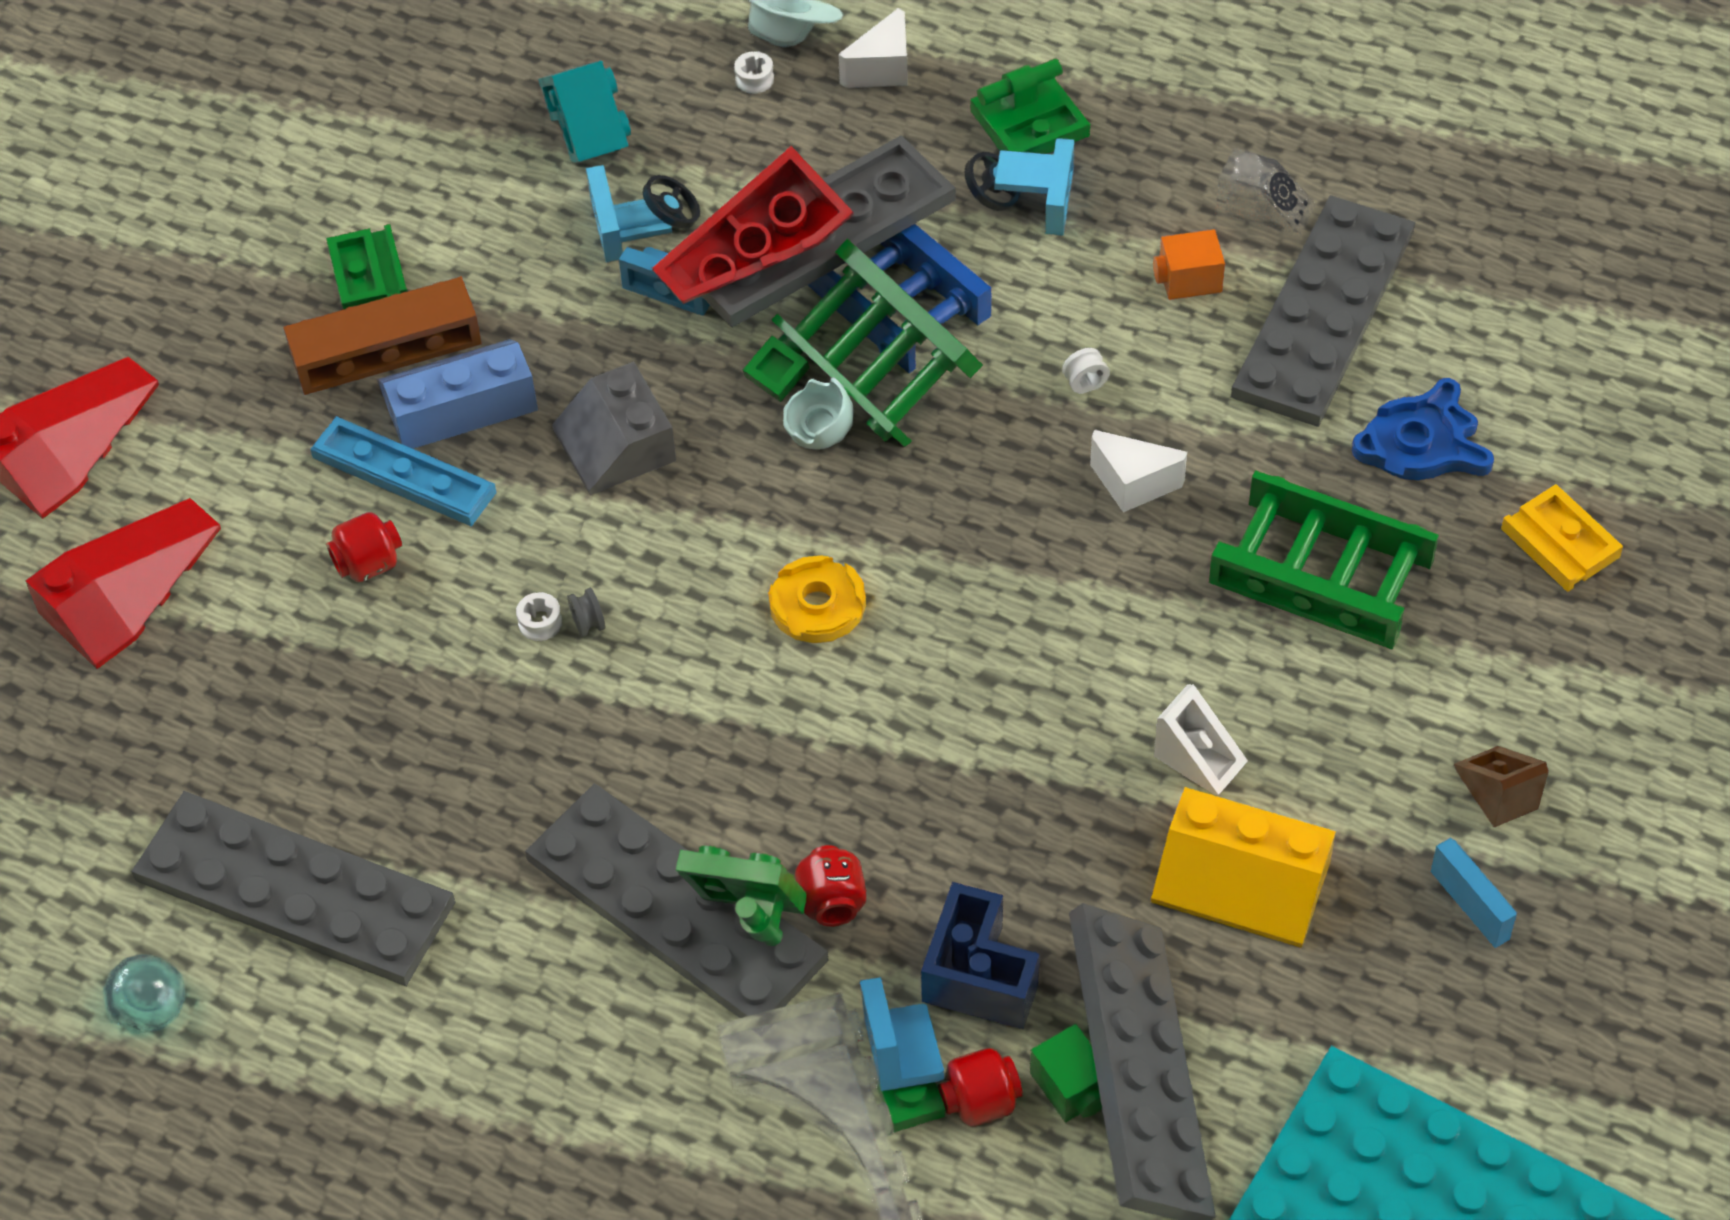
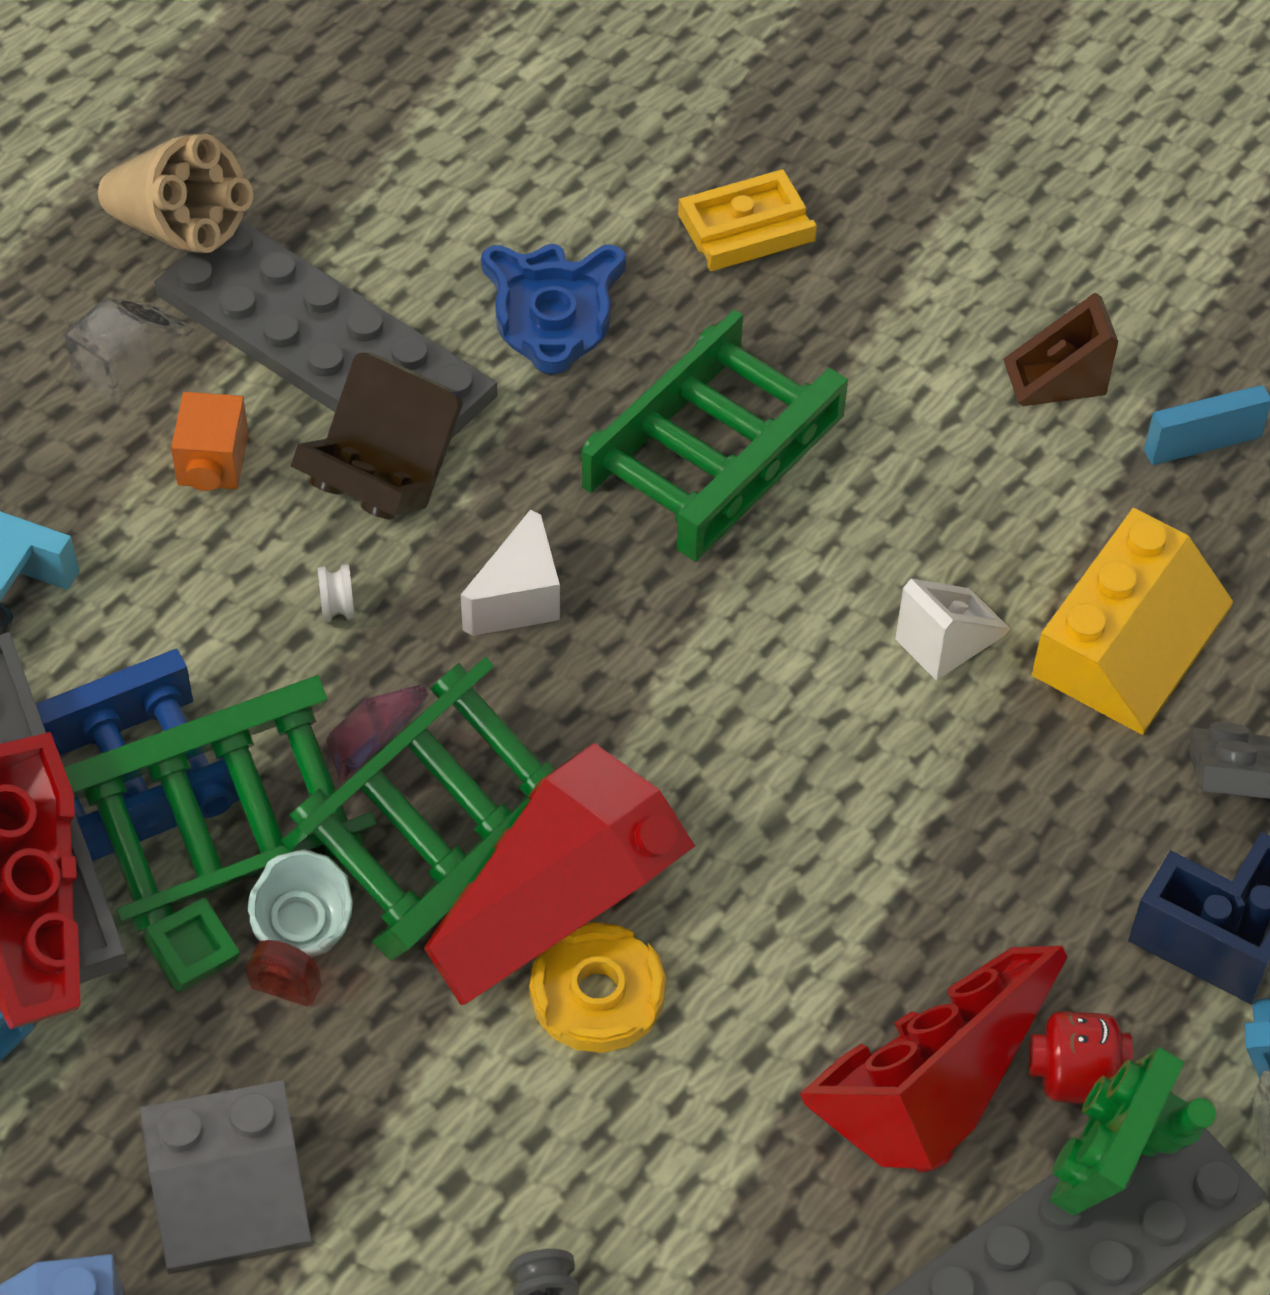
camera: 80 degrees left, 0 degrees up
none -> tan cone [98,134,253,253]
none -> clear red tile [246,940,321,1007]
none -> green fence [281,656,575,961]
none -> dark brown bracket [290,352,463,519]
none -> clear pink slope [326,685,429,781]
none -> red wedge [424,743,695,1005]
none -> red wedge [799,946,1068,1172]

